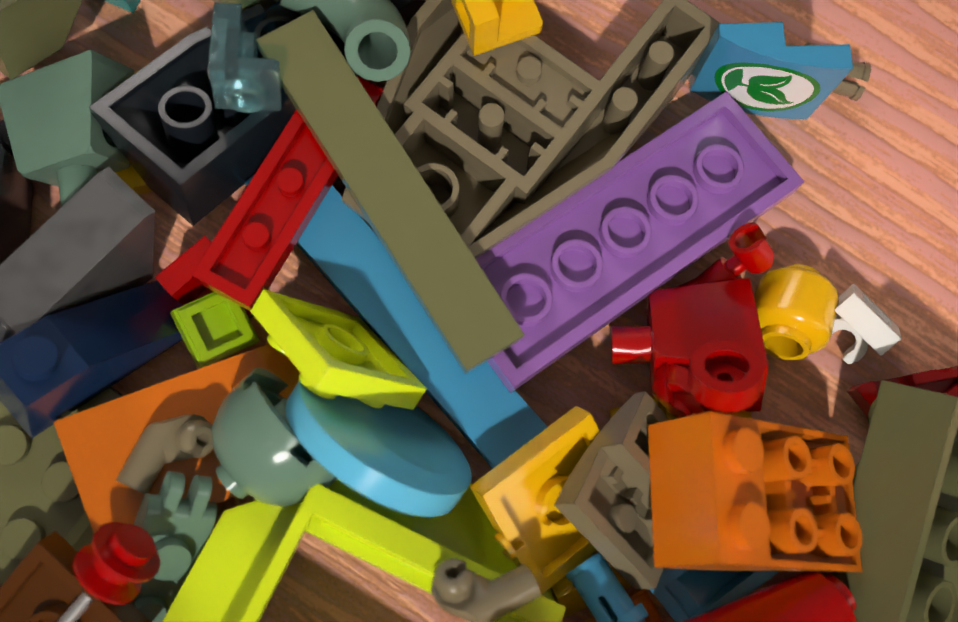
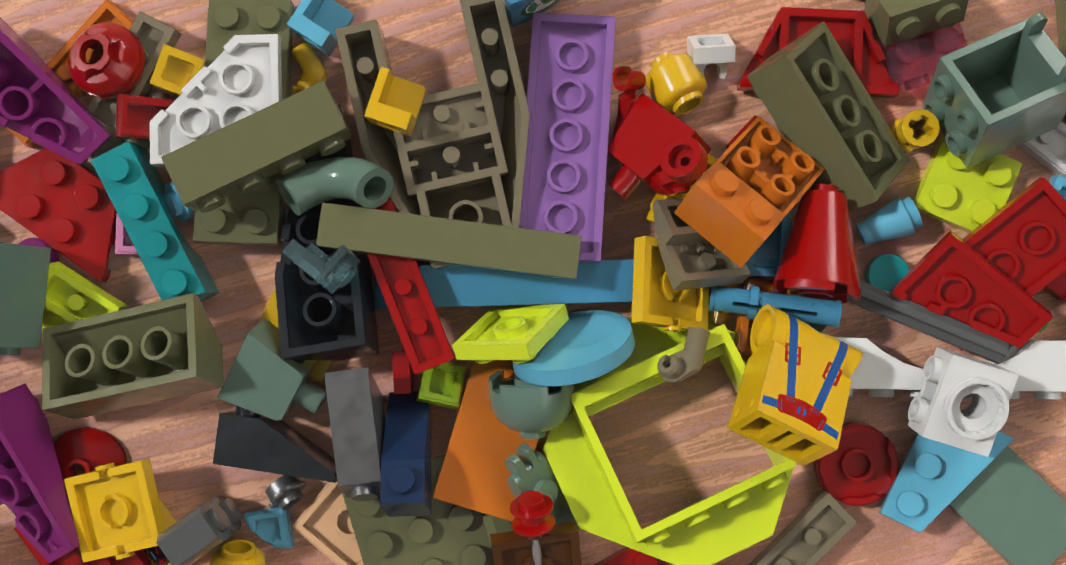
camera: 40 degrees left, 10 degrees up
dark tan arm [115,414,214,494] -> none

